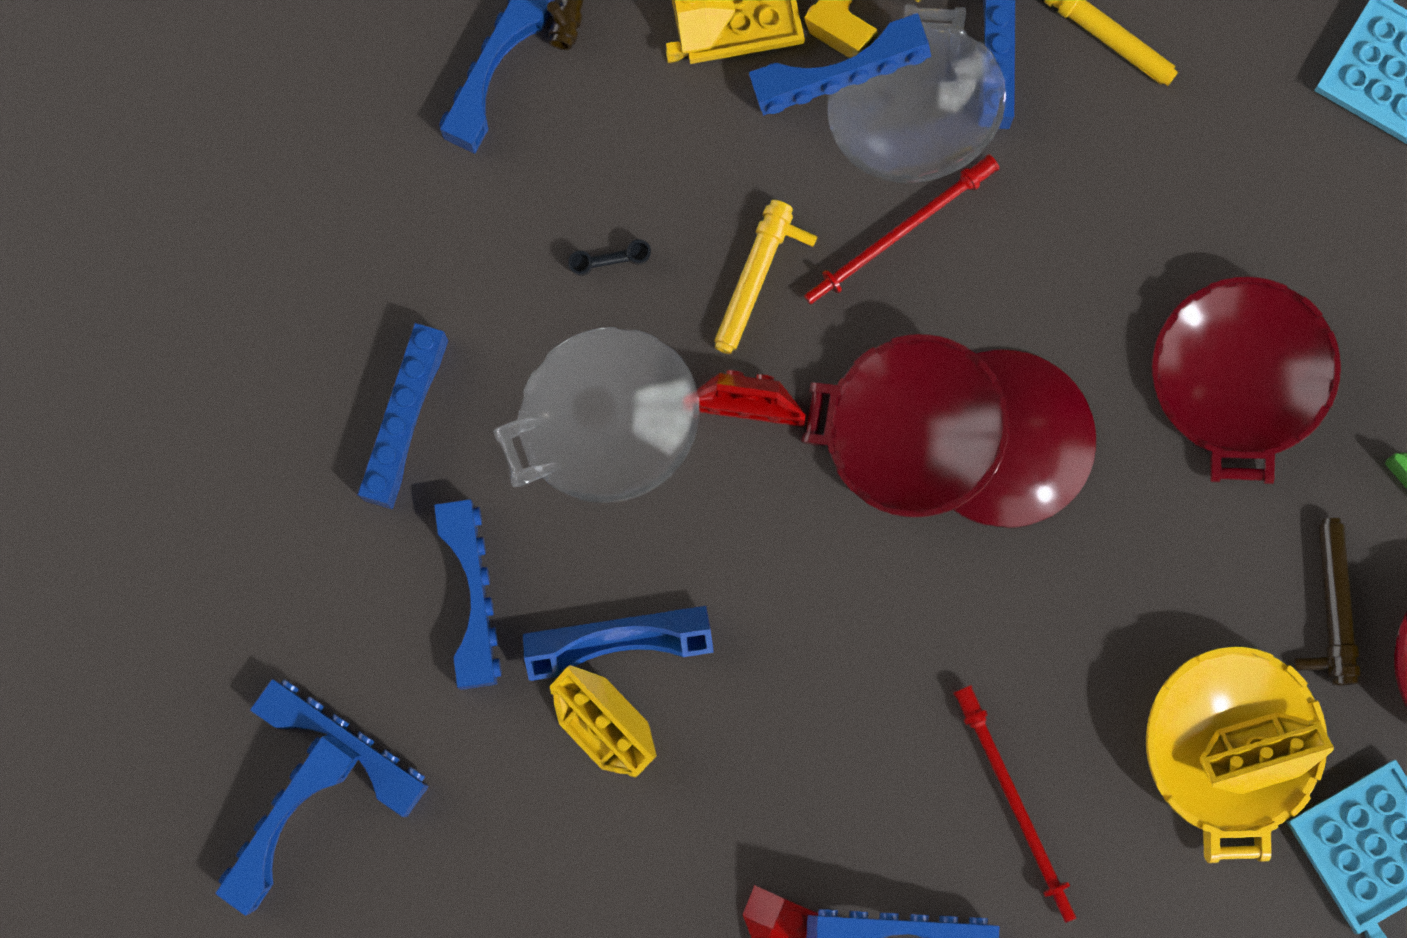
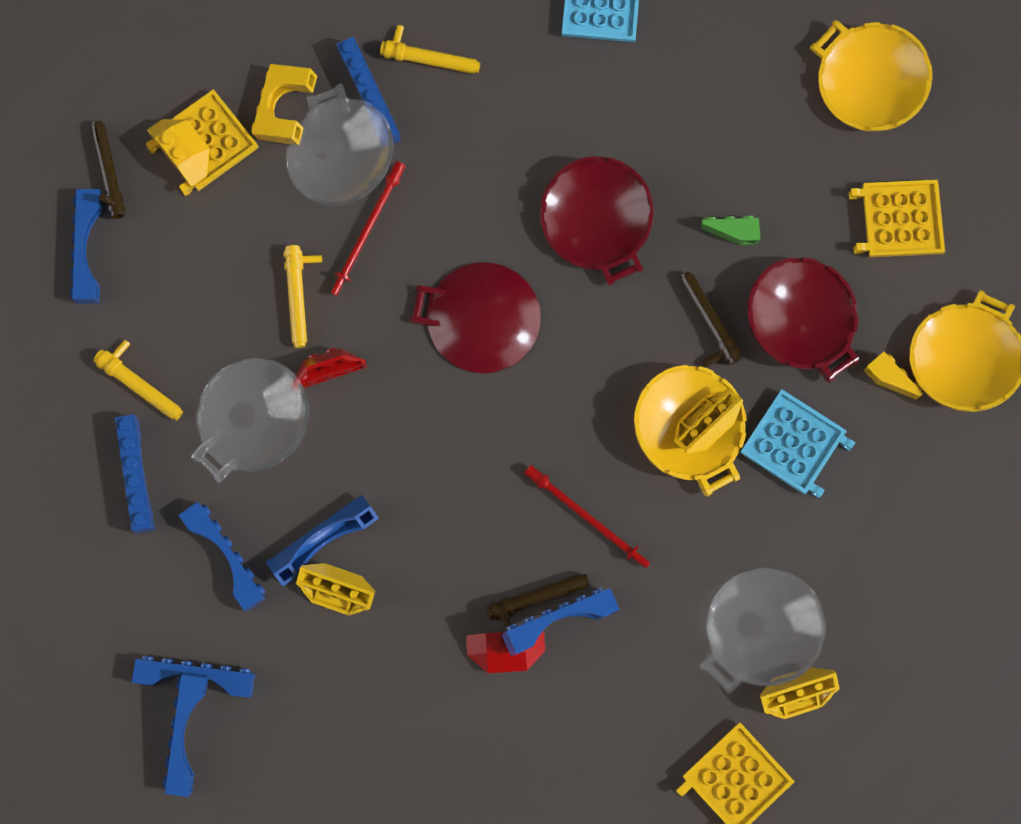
camera: 30 degrees left, 0 degrees up
black bar [568,239,651,276] -> none
blue arch [749,13,931,116] -> none
dark red dish [801,334,1010,518] -> none
none -> yellow cylinder [93,340,183,421]
none -> dark brown cylinder [486,573,590,631]

